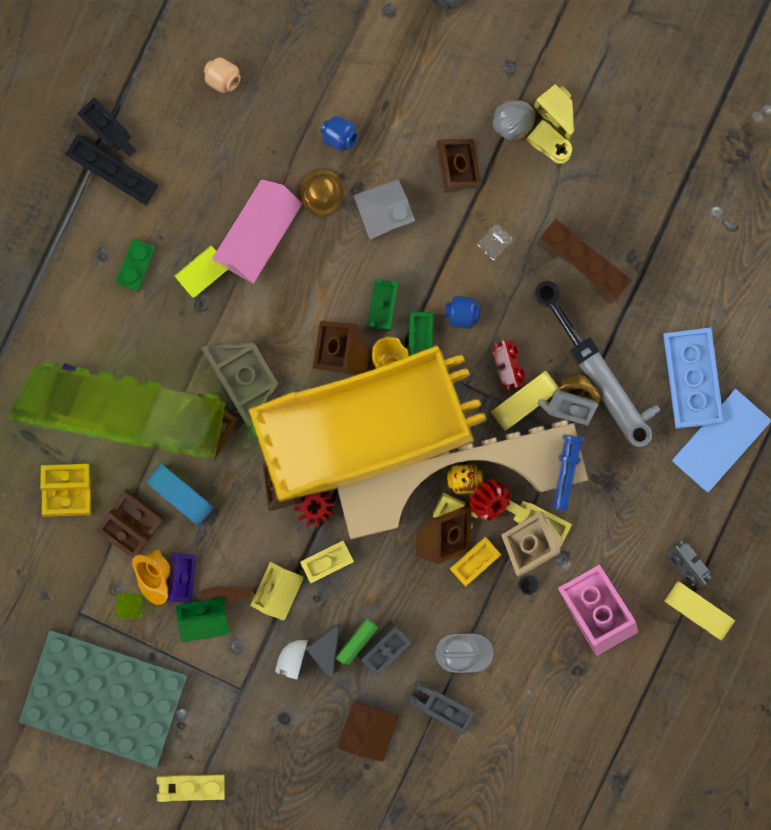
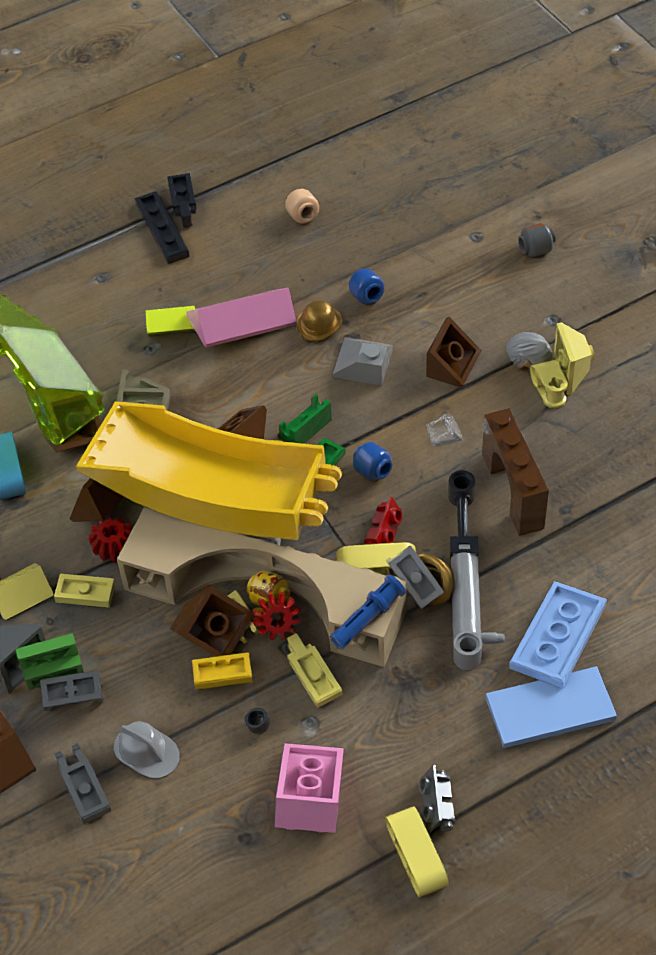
camera: 35 degrees right, 35 degrees down
green plate [115,238,156,292] -> none
tan slope [501,512,562,577] -> none

